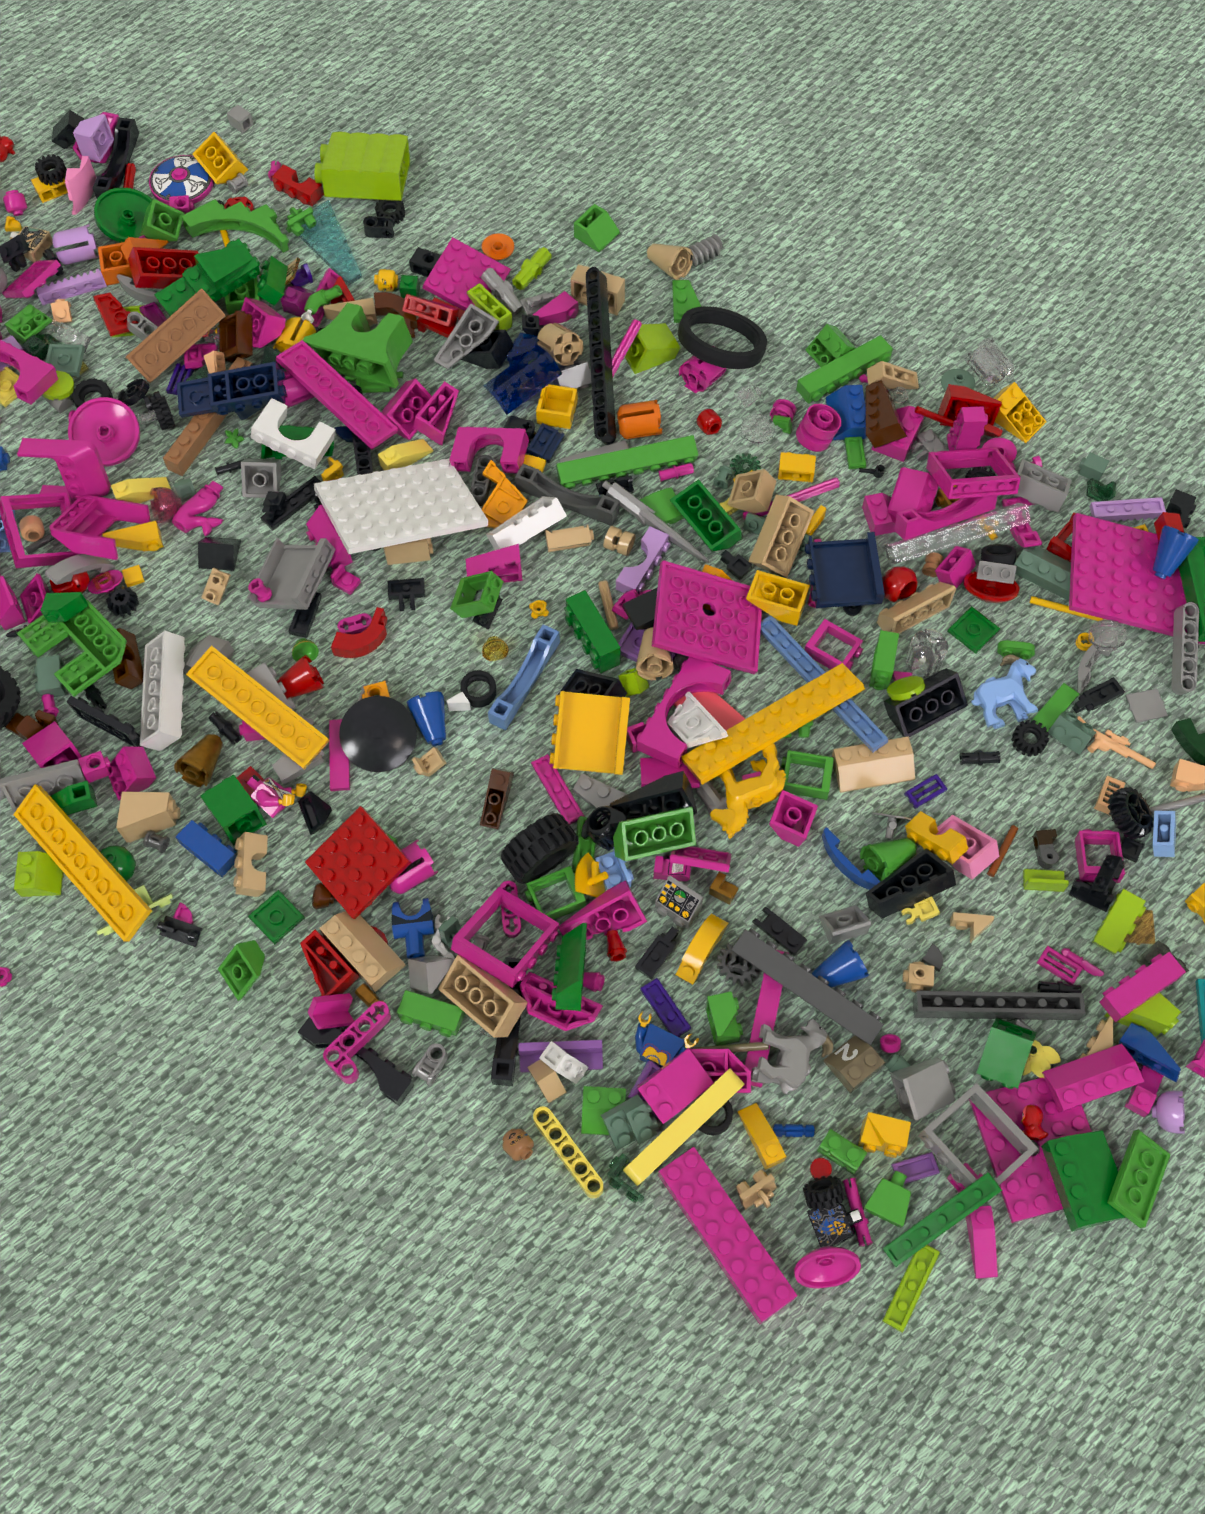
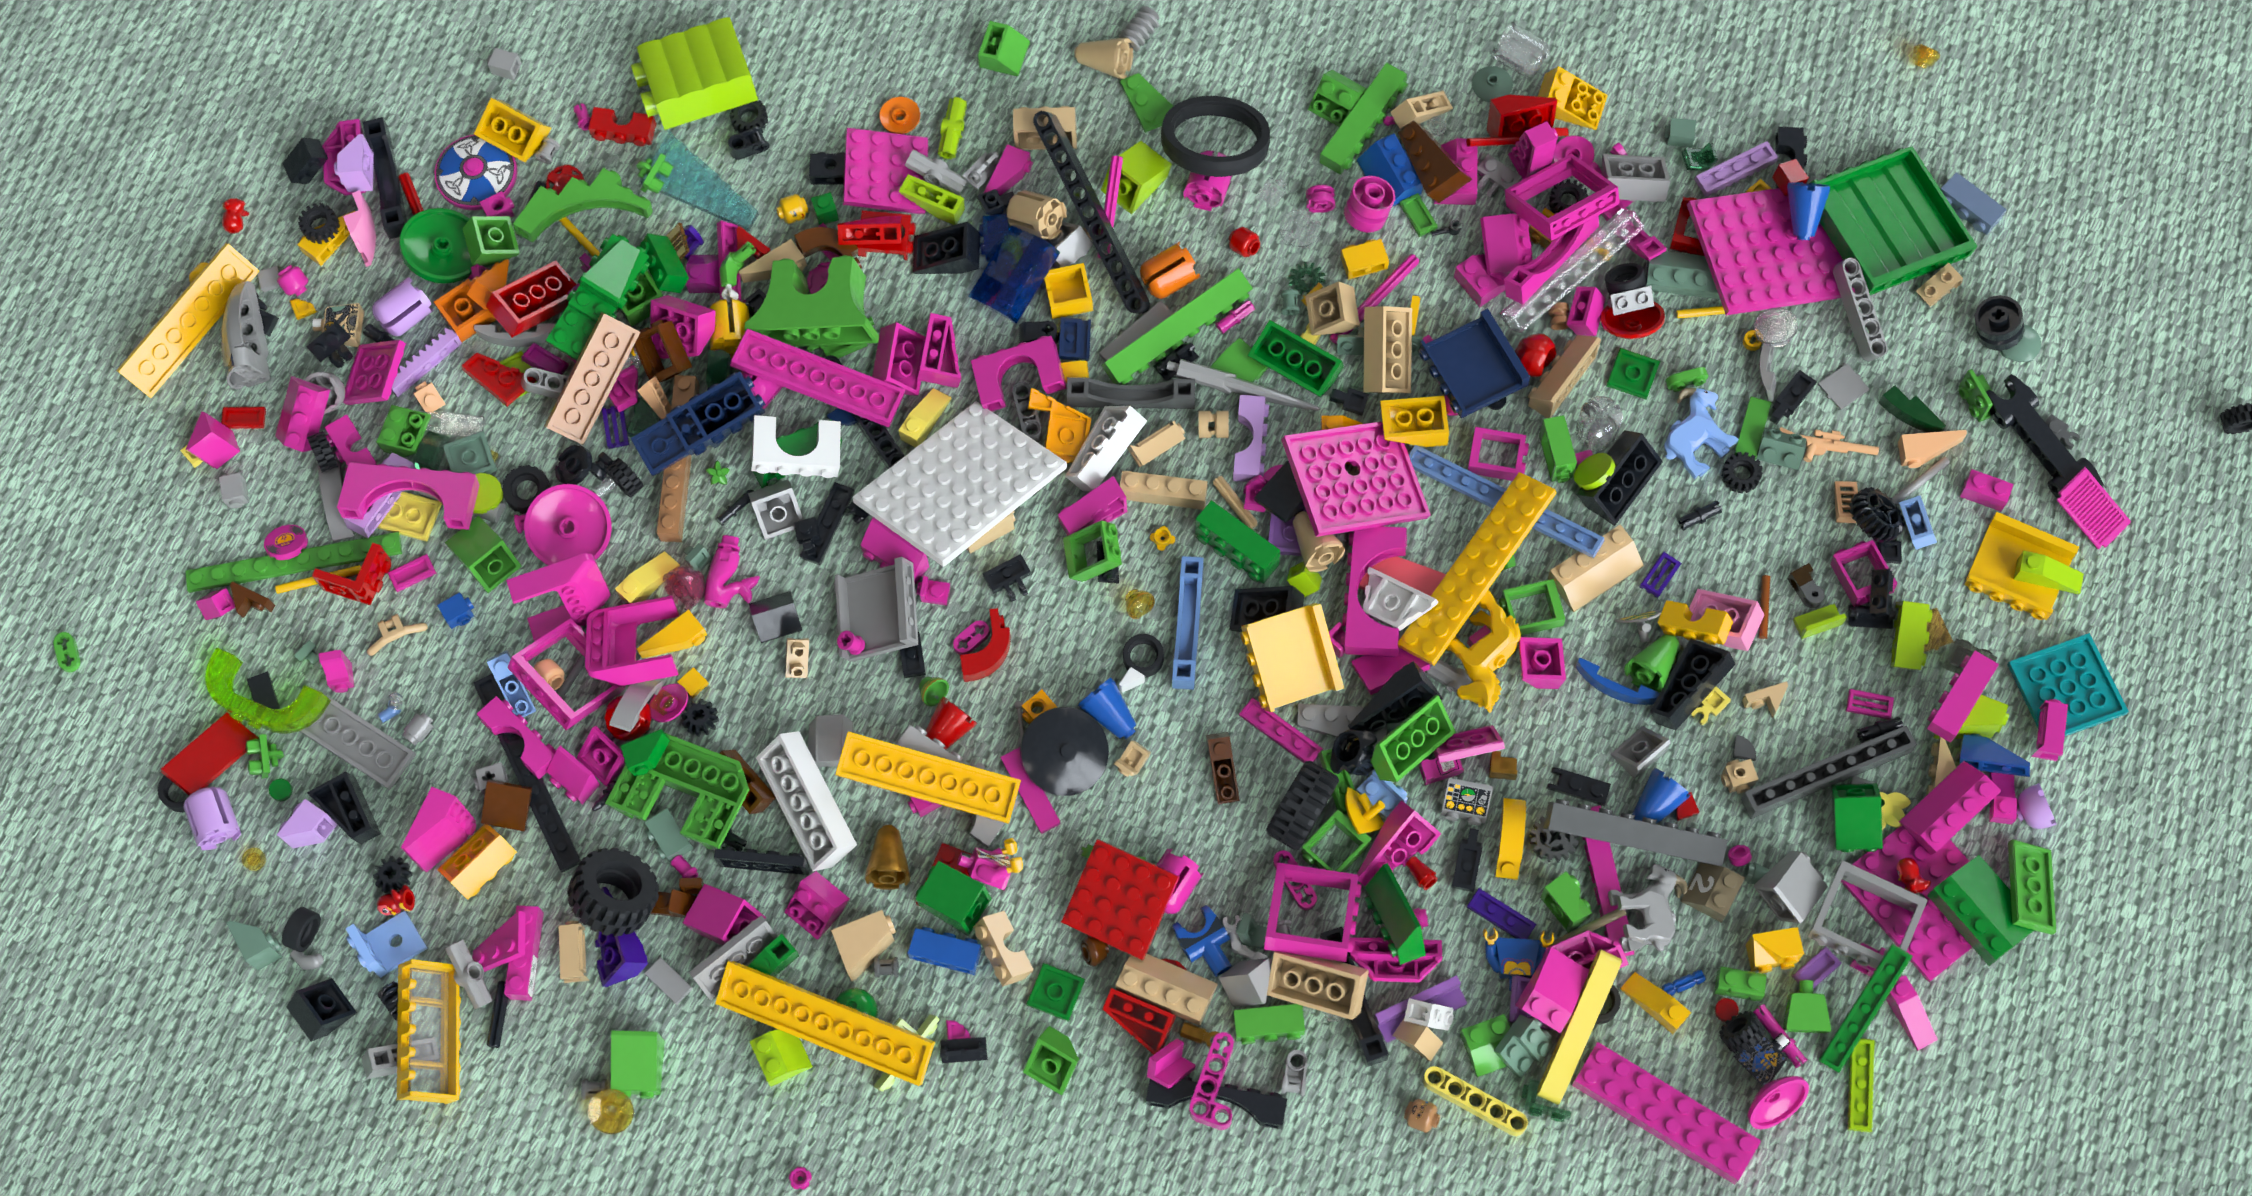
camera: 20 degrees left, 5 degrees up
dark pink brick [78,751,112,783] -> none
black pin [209,711,242,745] -> none
black slope [298,791,332,835] -> none
yellow bracket [321,457,344,481] -> none
light grey wedge [434,303,499,370] -> none
tan hips [736,1170,777,1210] -> none
bright green tile [772,415,792,434] -> none
dark pink piece [1061,948,1104,976] -> none
none -> bright green slope [445,516,522,593]
none -> tan brick [1120,470,1208,510]
none -> red tile [1676,792,1699,821]

